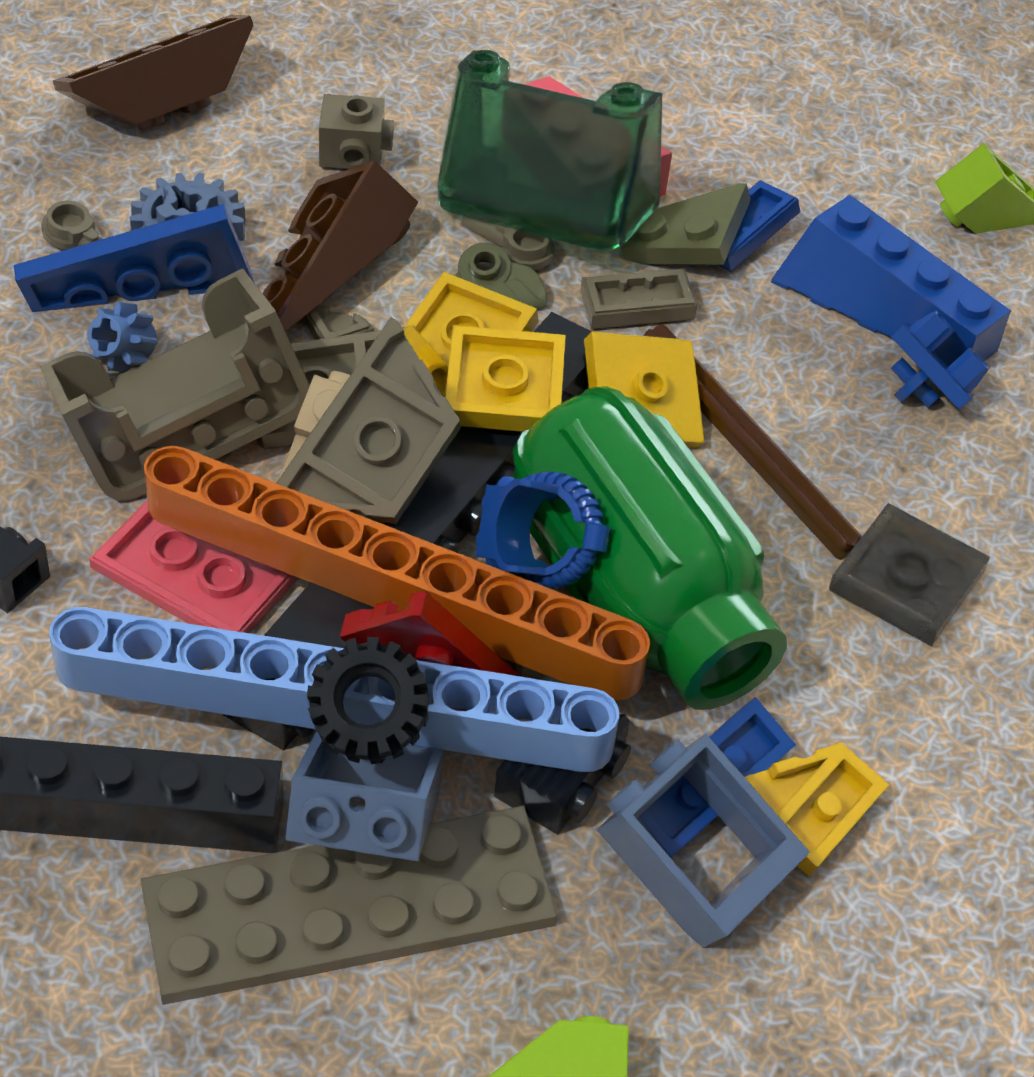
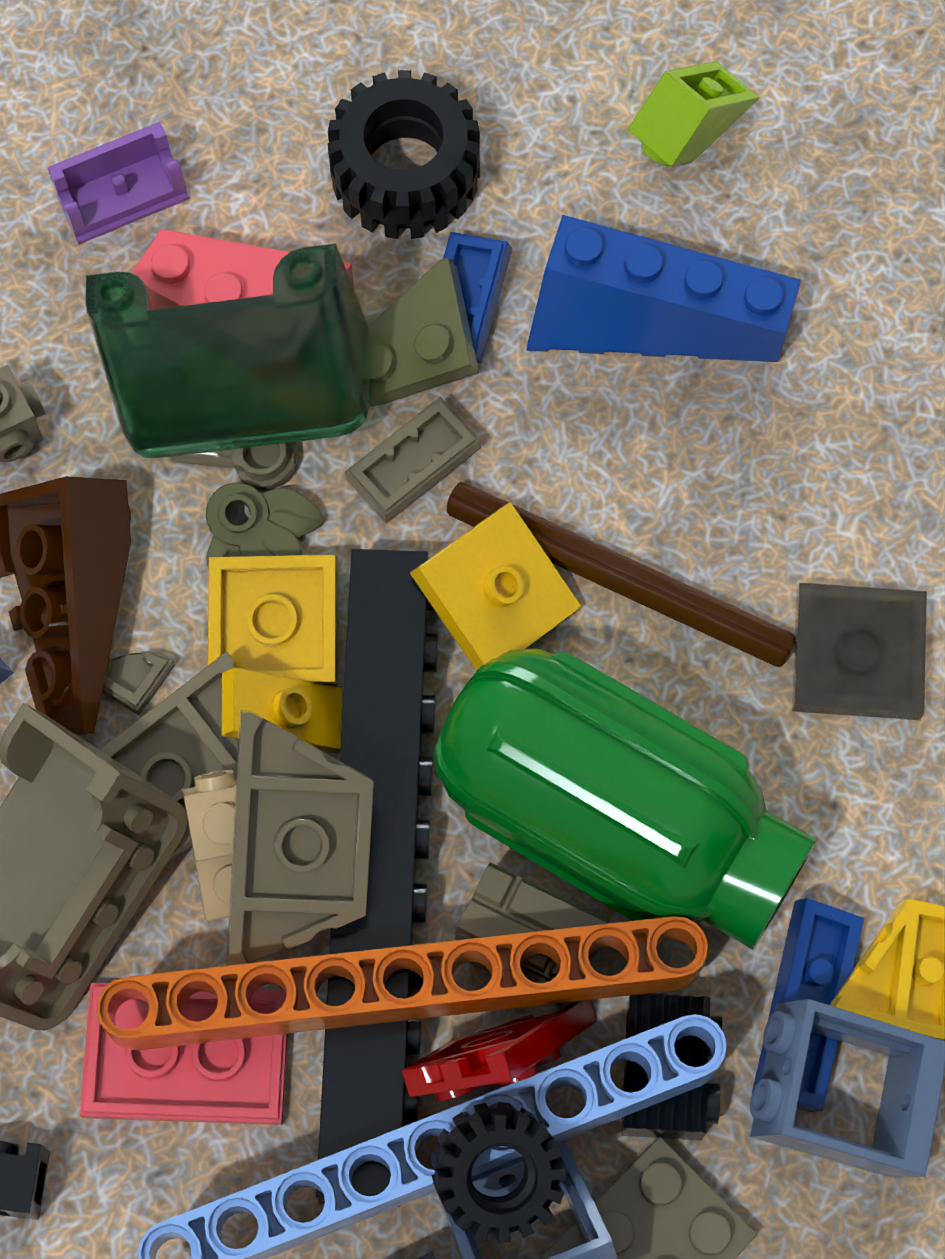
camera: 25 degrees left, 20 degrees up
yellow plate [445,325,566,431] -> none
blue piece [475,471,610,589] -> none
blue hips [890,310,990,409] -> none
none -> medium lavender hinge [47,122,189,244]
none -> black tyre [327,70,480,239]

